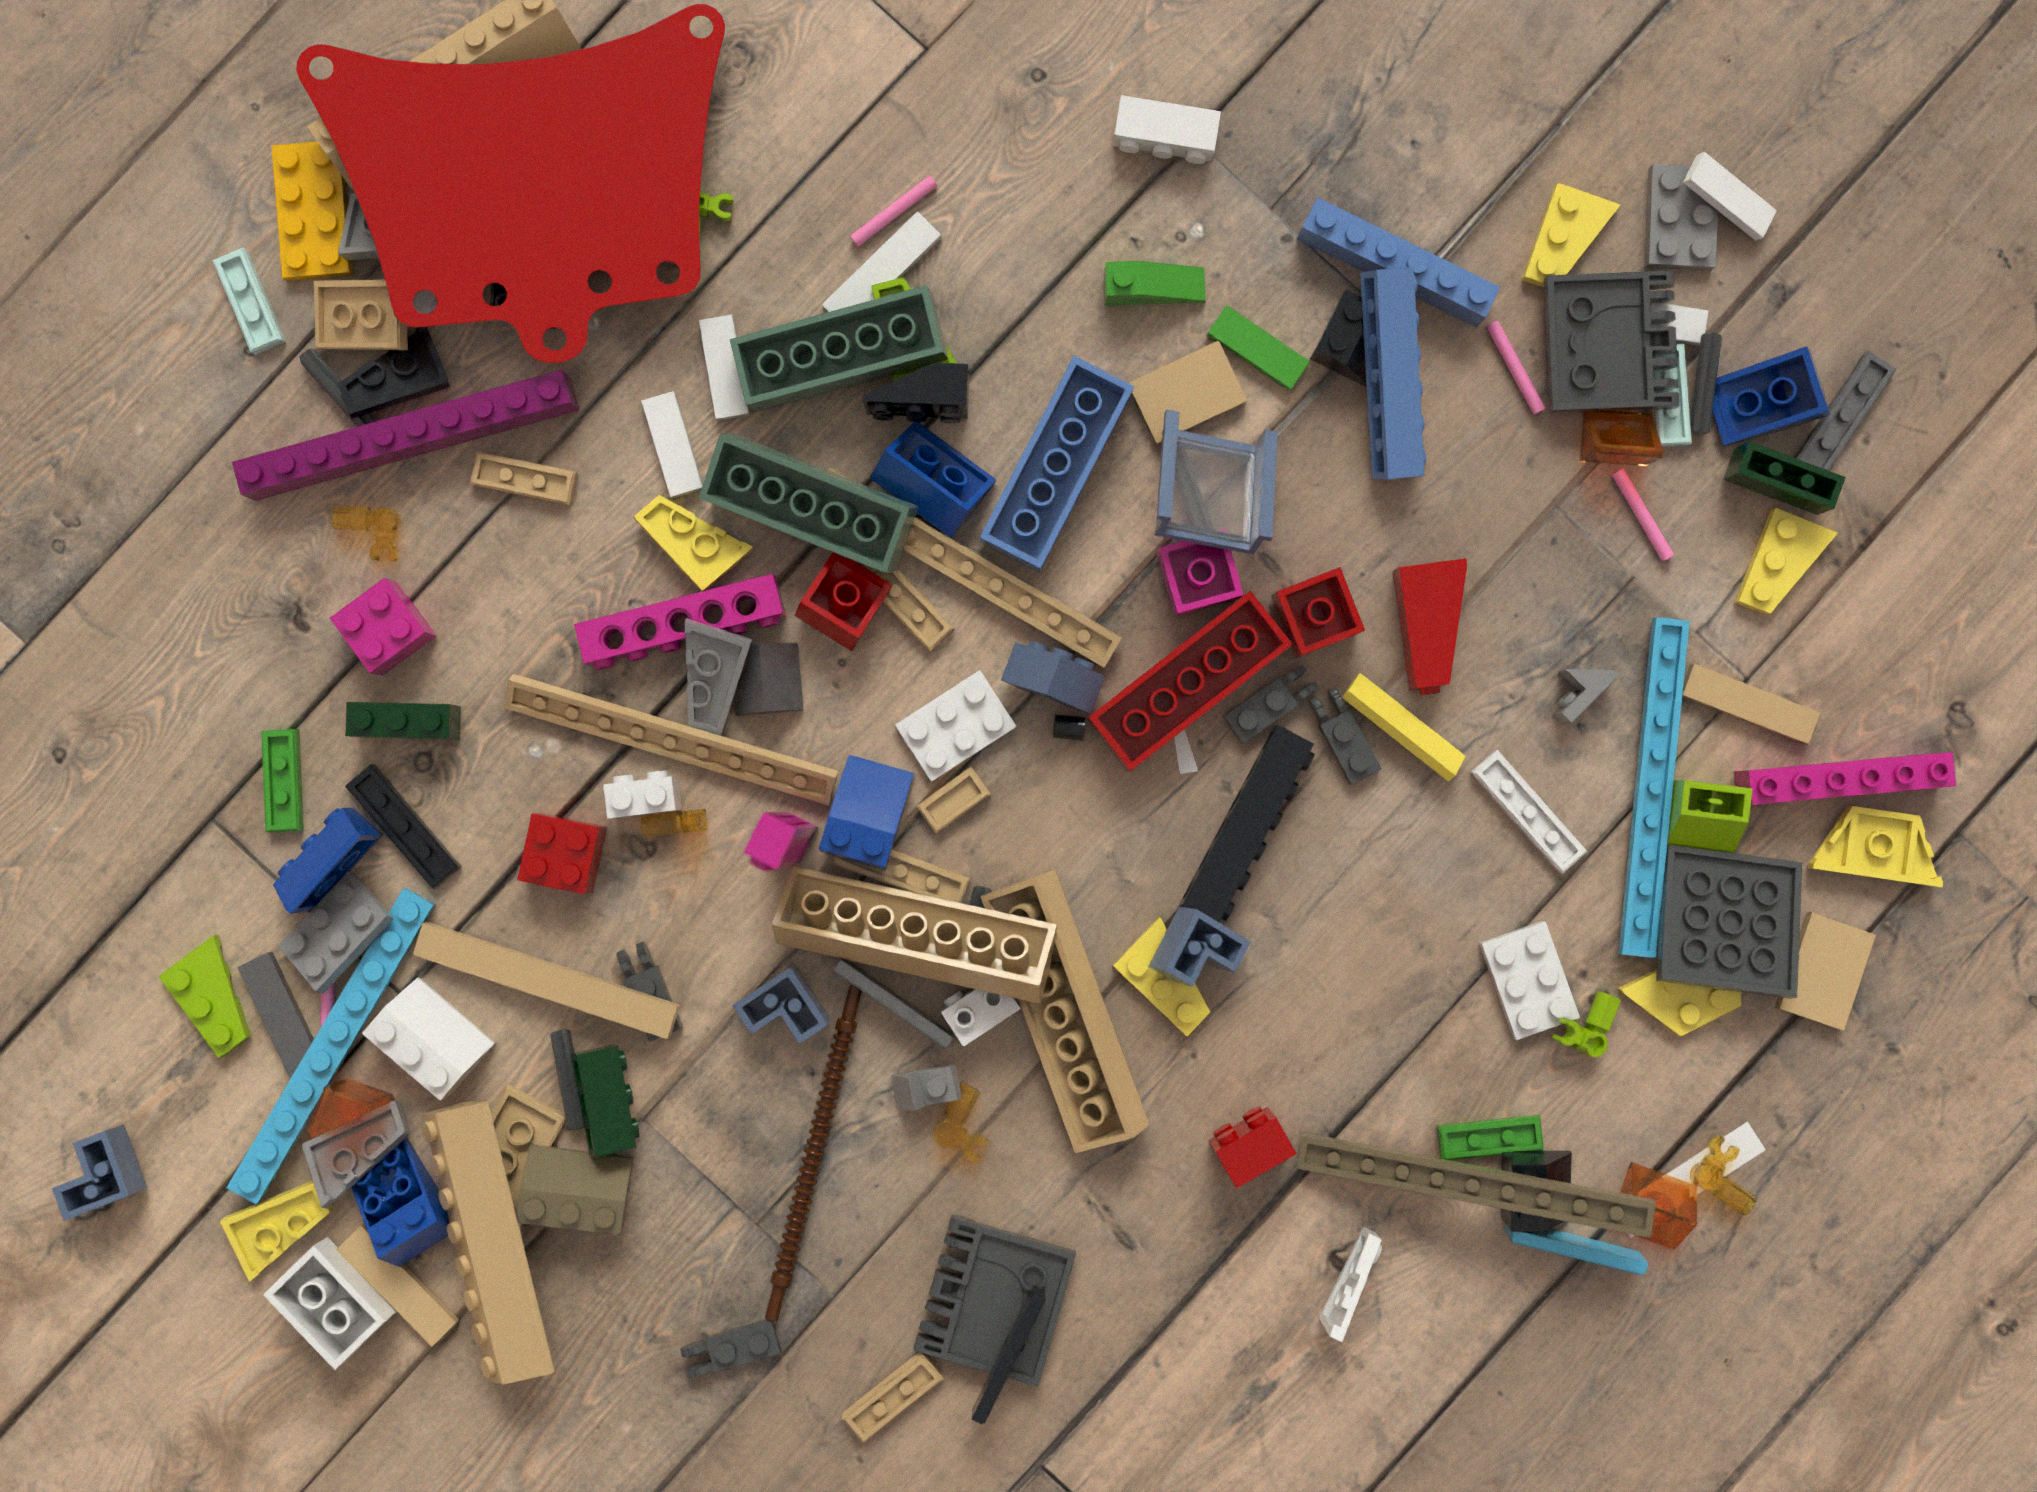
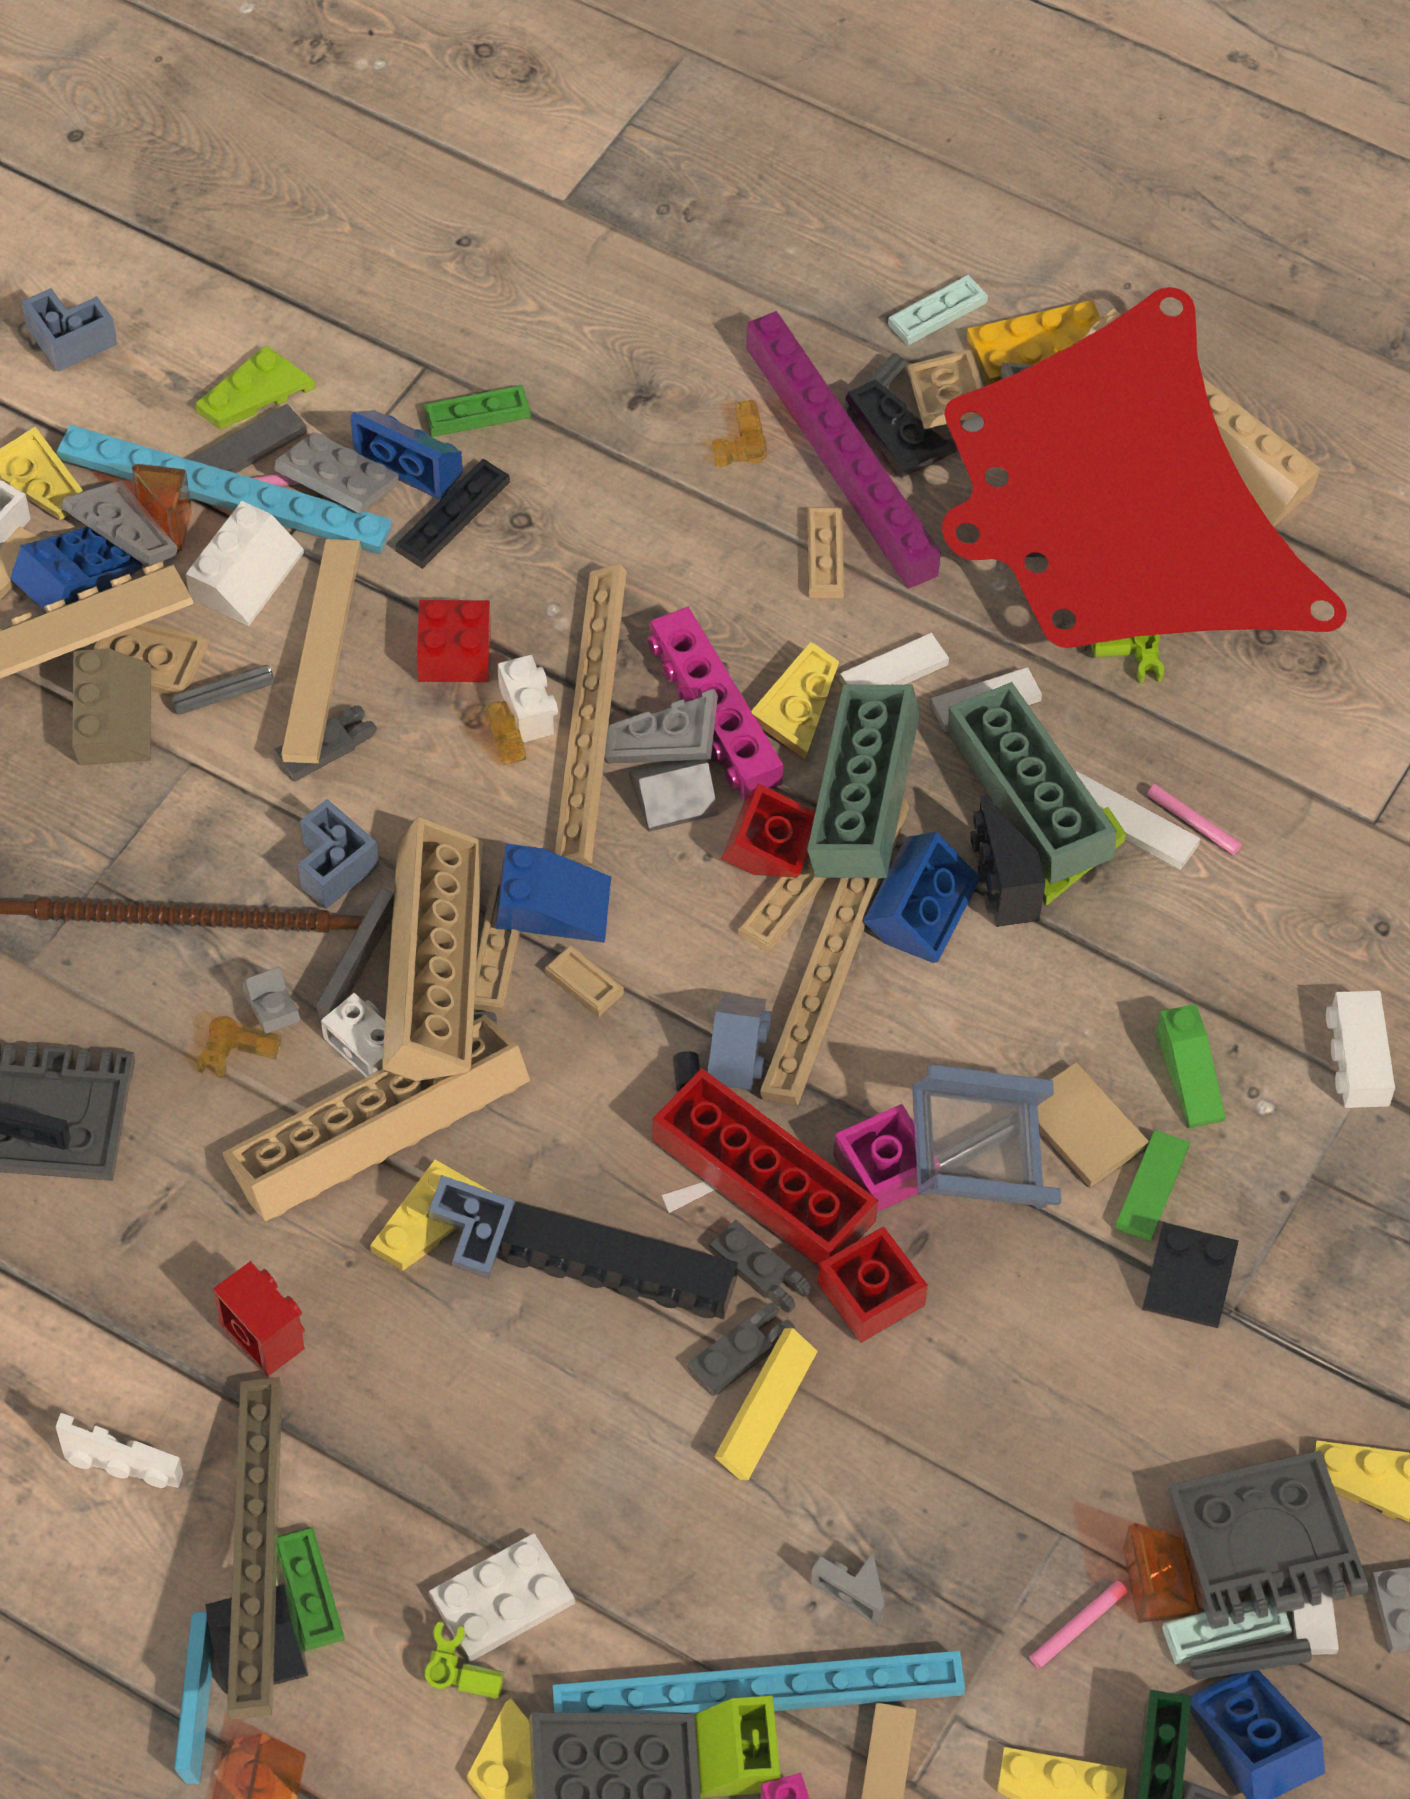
camera: 85 degrees right, 30 degrees down
dark pink brick [329,577,437,676] -> none
dark green brick [345,702,461,740] -> none
dark green brick [571,1045,639,1157] -> none
dark pink brick [743,812,818,872] -> none
white plate [895,670,1017,782] -> none
medium blue brick [980,356,1134,573] -> none
medium blue brick [1297,197,1500,327] -> none
medium blue brick [1360,267,1426,480] -> none
red slope [1393,558,1467,695] -> none
white tile [1470,750,1588,874] -> none
bright pink bar [1486,320,1546,415] -> none

